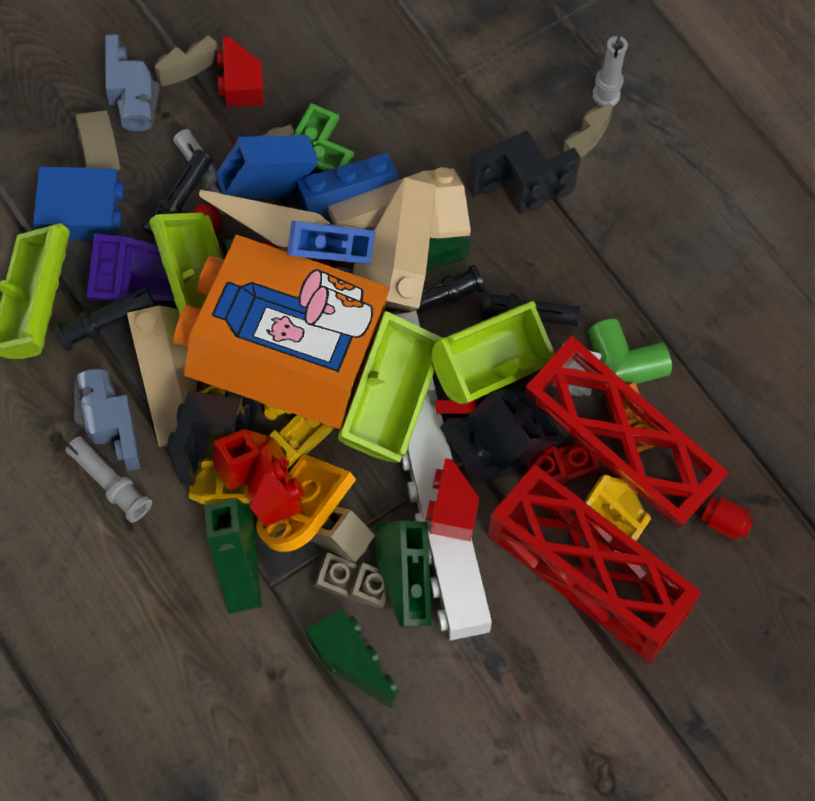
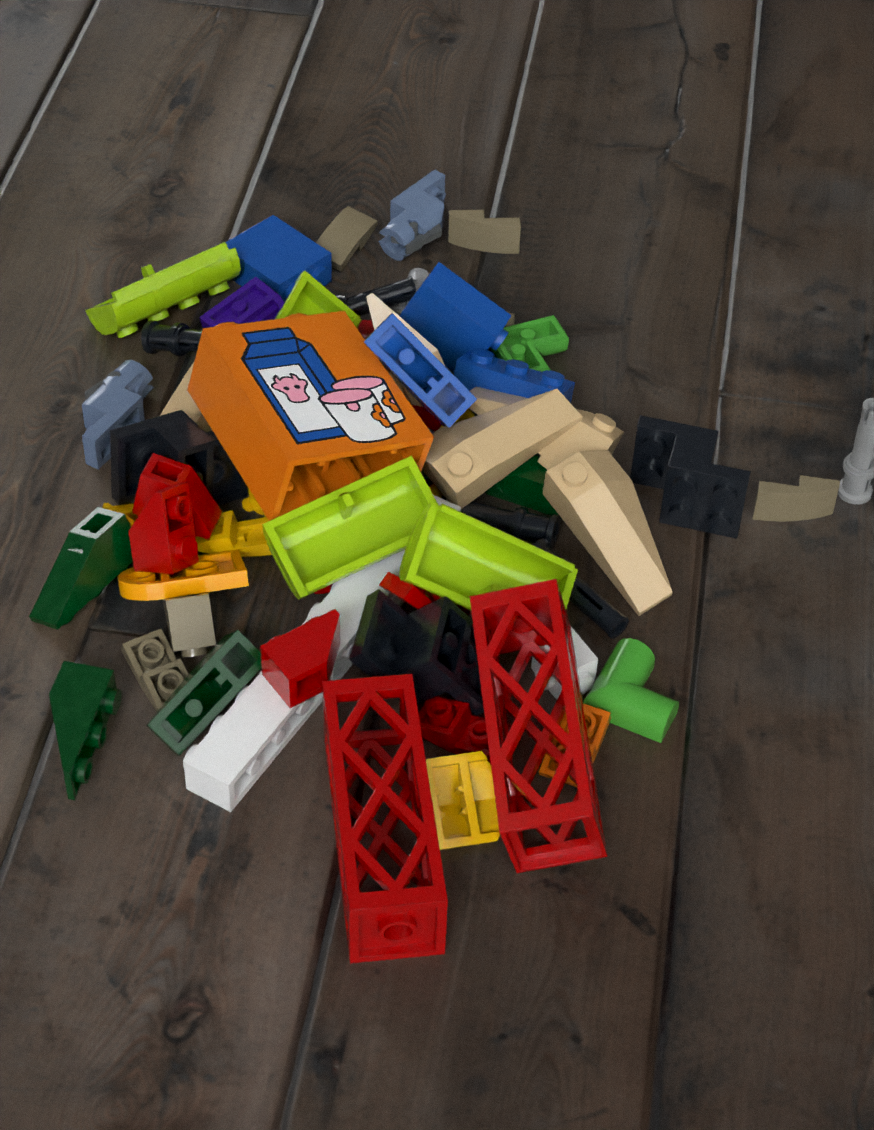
camera: 45 degrees right, 20 degrees down
light grey pin [66,436,152,523] -> none
red slope [217,37,264,107] -> none
red brick [701,496,755,541] -> none
none -> tan wedge [542,450,673,616]

